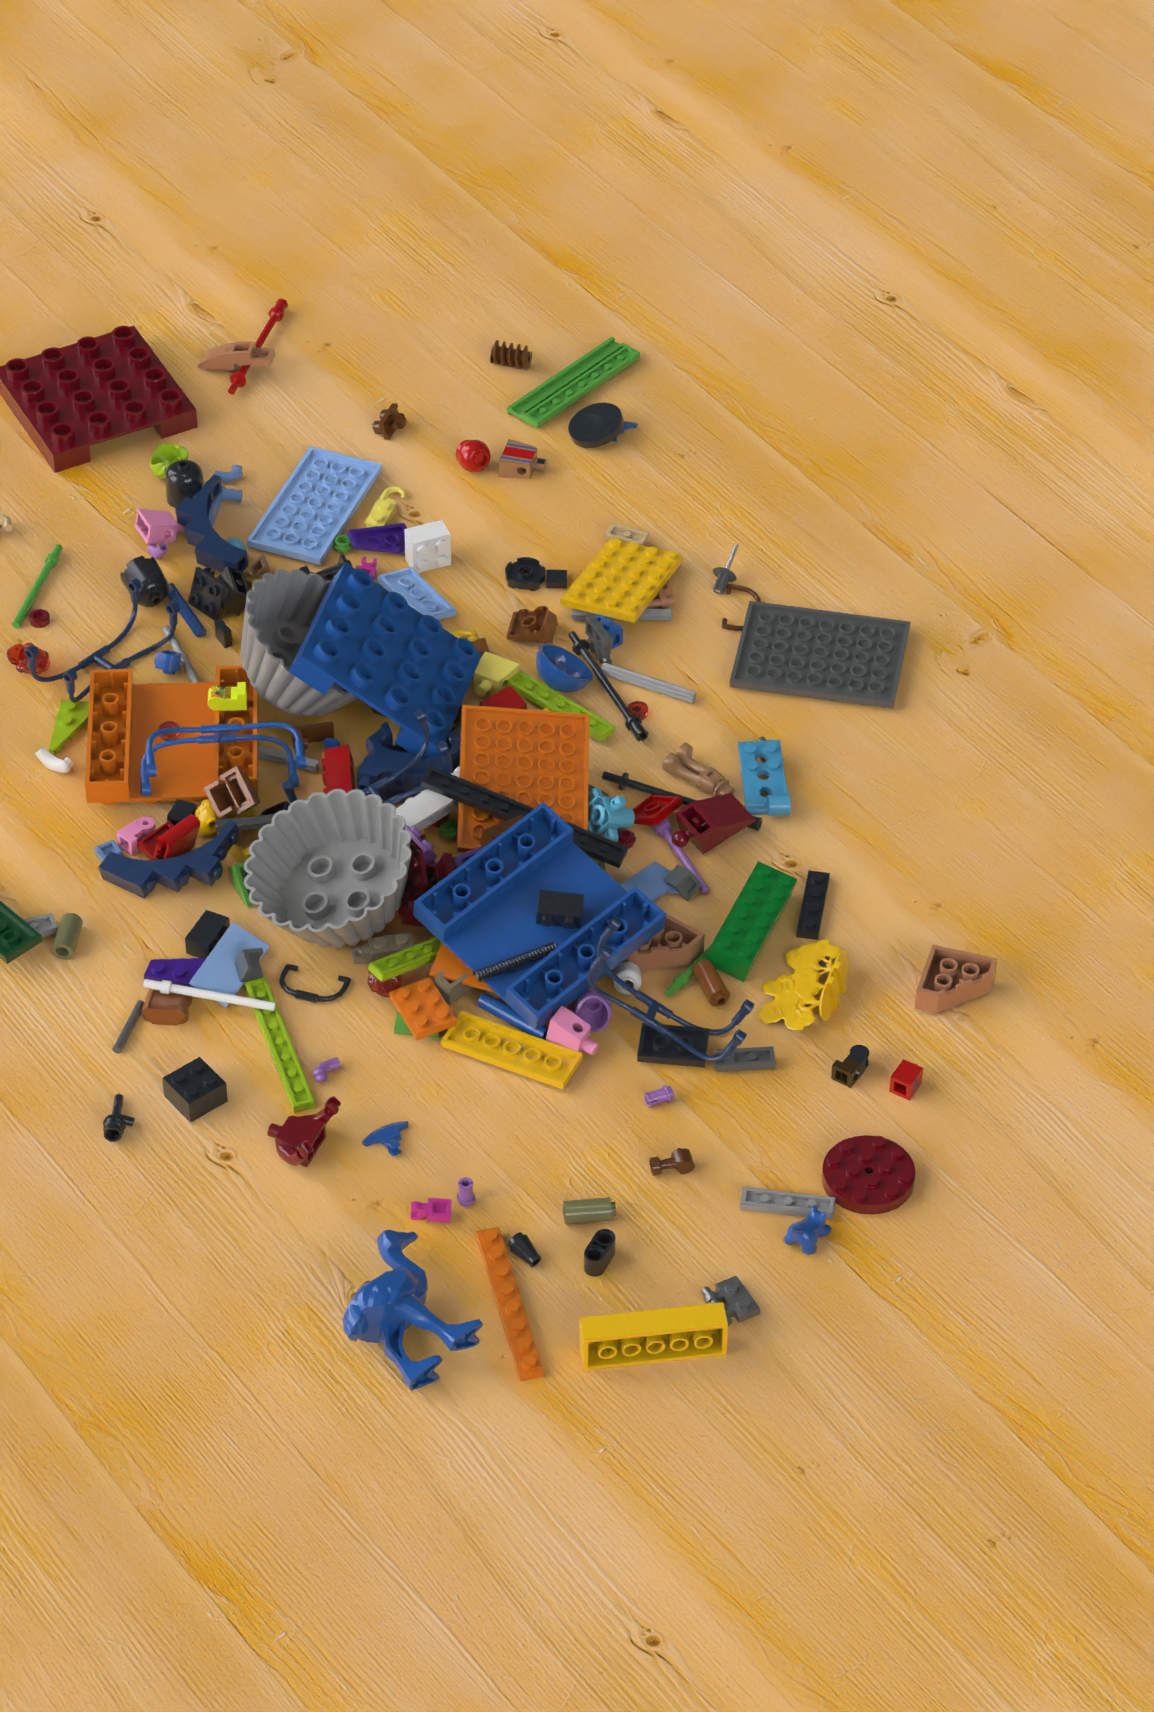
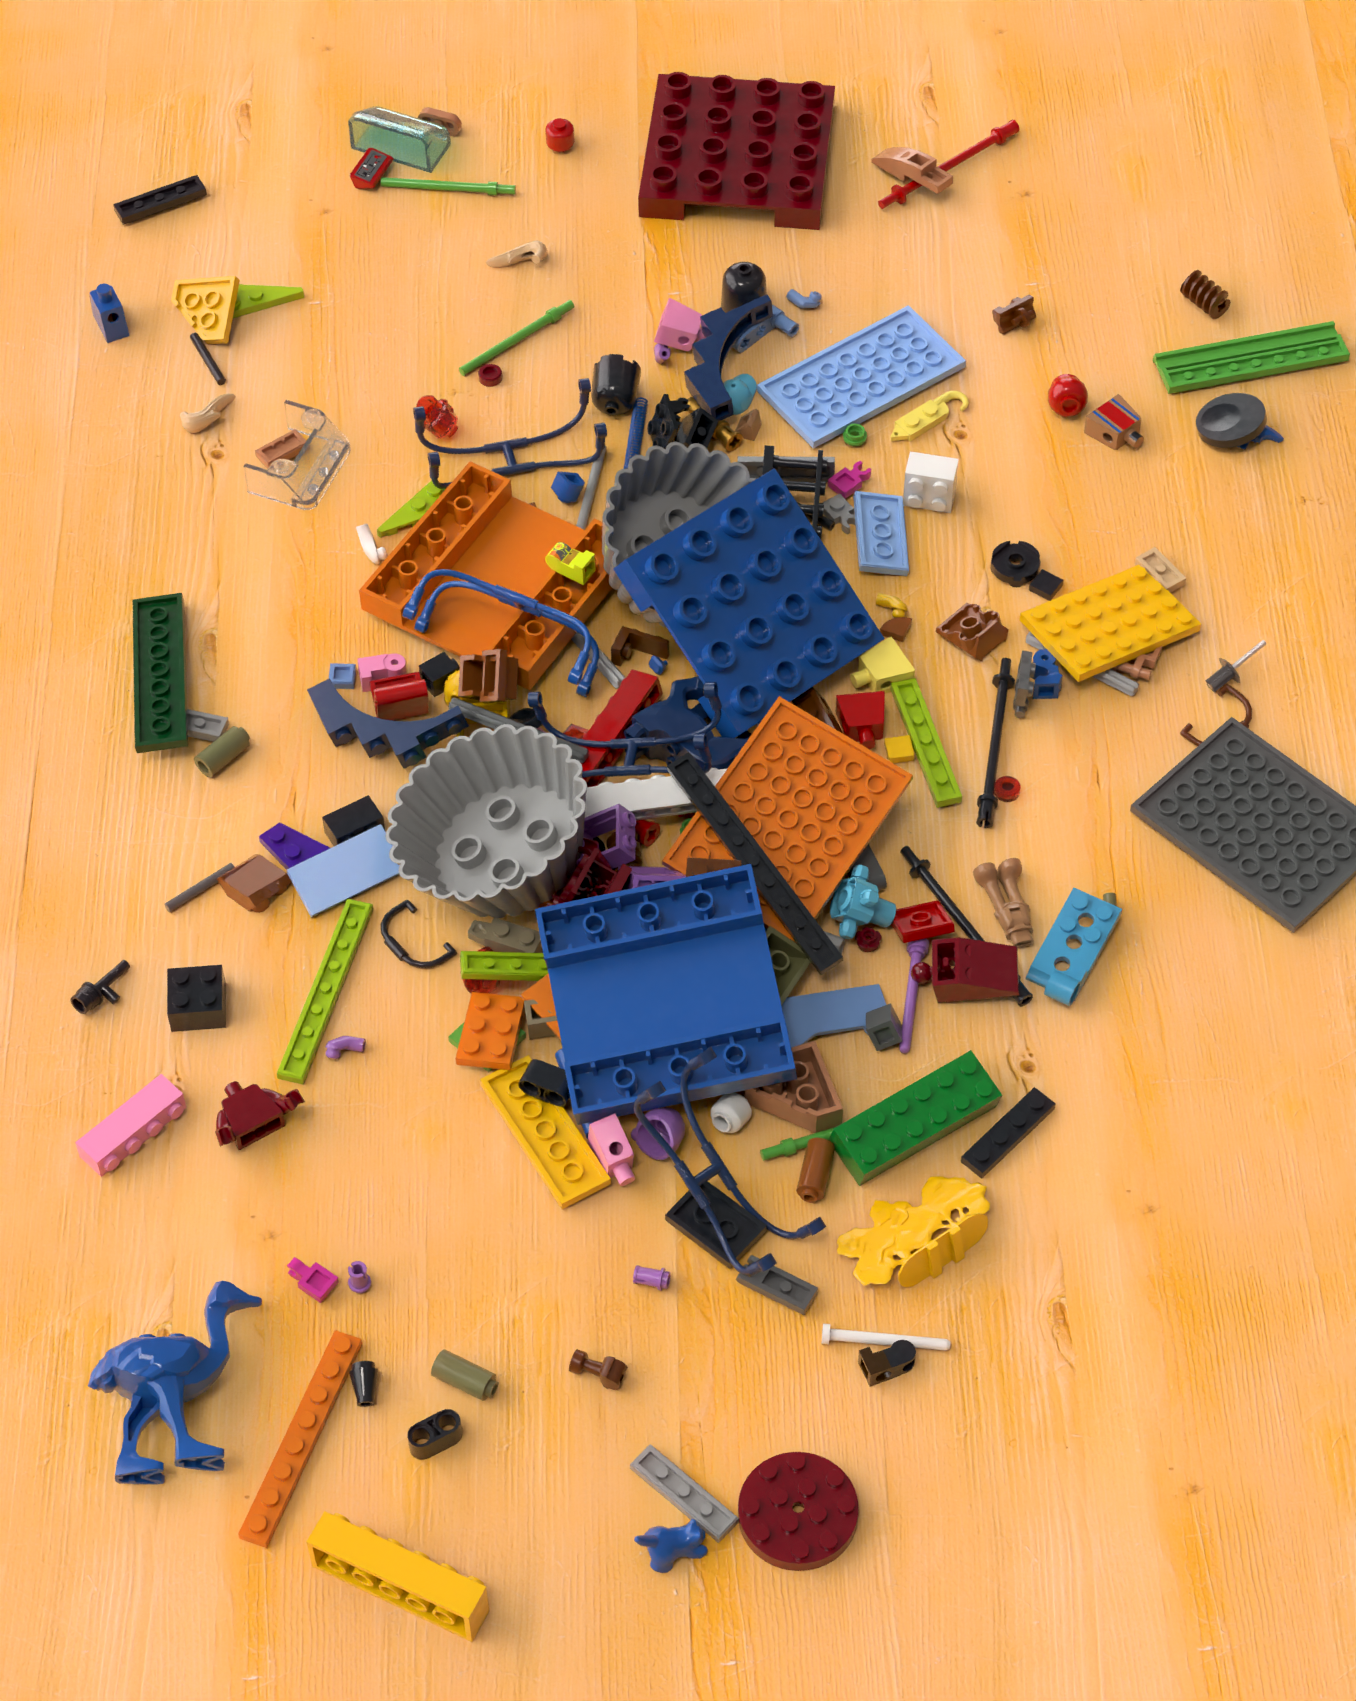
camera: 35 degrees right, 10 degrees up
white bar [143,979,276,1011] -> none
lime hair [150,443,189,479] -> none
clear red tile [158,721,180,741] -> none
dark grey panel [235,948,264,982] -> none
dark purple wing [348,523,407,555] -> none
blue piece [362,1121,408,1156] -> none
black piece [473,941,558,982] -> none
blue piece [536,643,593,693] -> none
black brick [536,890,584,929] -> none
light grey axle [601,663,696,703] -> none
flat silver plate [701,1276,760,1326] -> none
red brick [889,1059,923,1101] -> none
nougat brick [915,945,997,1014] -> none
none -> bright pink brick [75,1074,186,1177]
none -> black beam [518,1059,570,1106]
none -> white bar [821,1323,950,1351]

